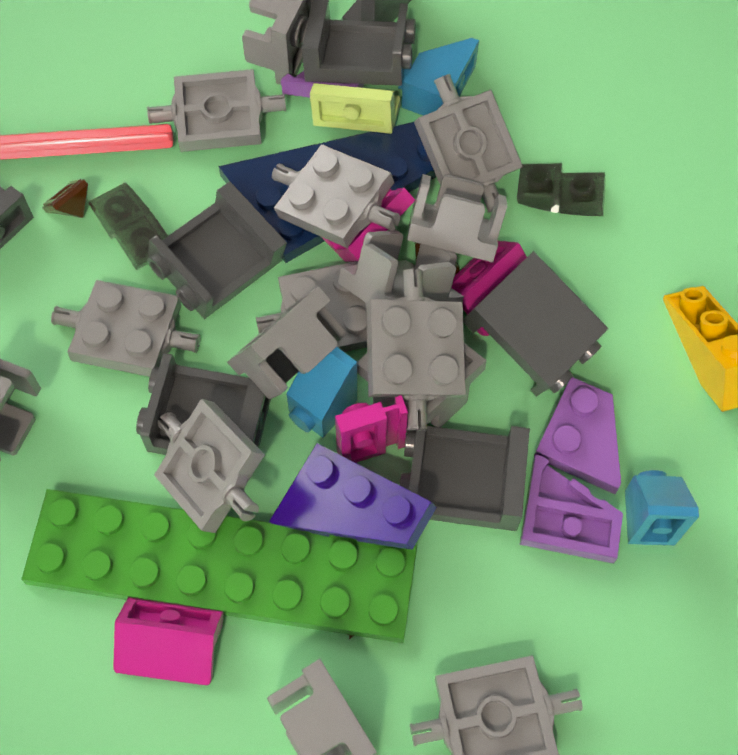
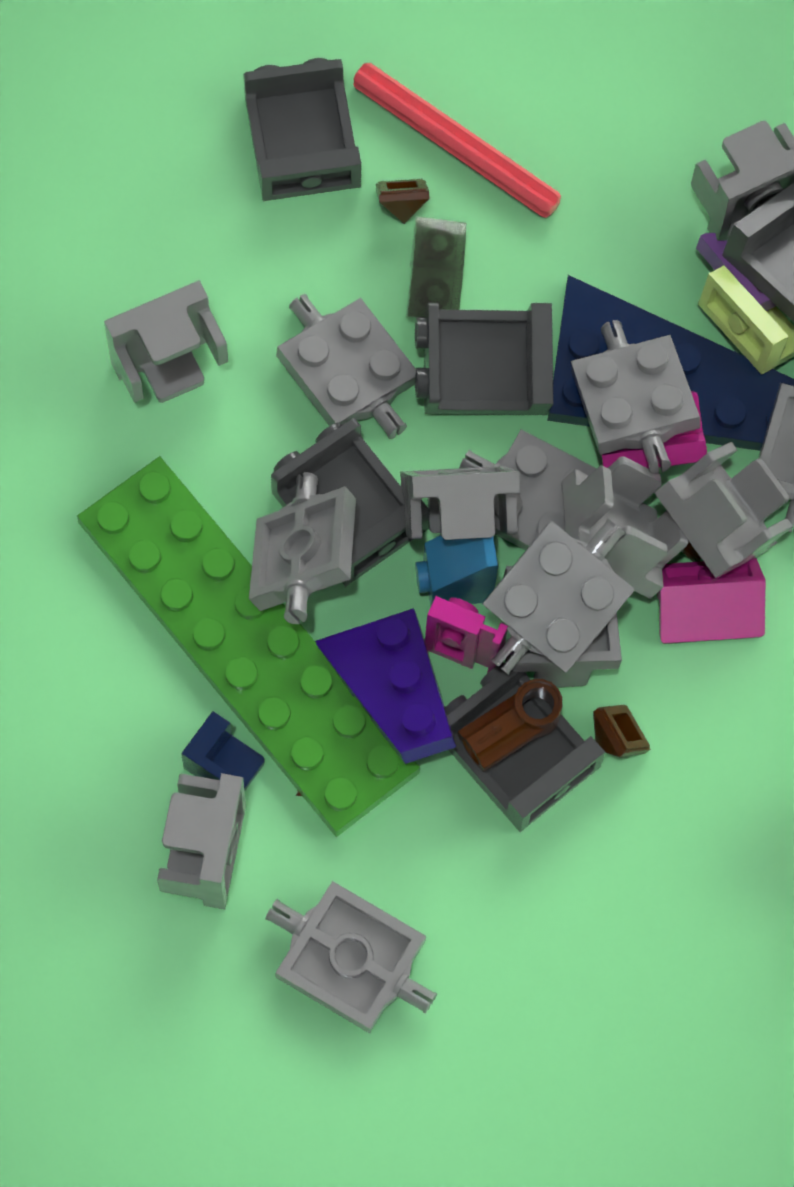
camera: 40 degrees right, 5 degrees up
dark pink panel [113,597,224,685] -> none
light grey plate [147,69,286,152] -> none
dark grey panel [463,251,609,396] -> none
medium lavender wing [520,455,623,564] -> none
medium lavender wing [534,377,621,494] -> none
dark azure slope [625,470,699,546] -> none
none -> dark blue panel [181,711,265,792]
none -> reddish brown piece [457,679,562,772]
none -> reddish brown slope [593,705,651,757]

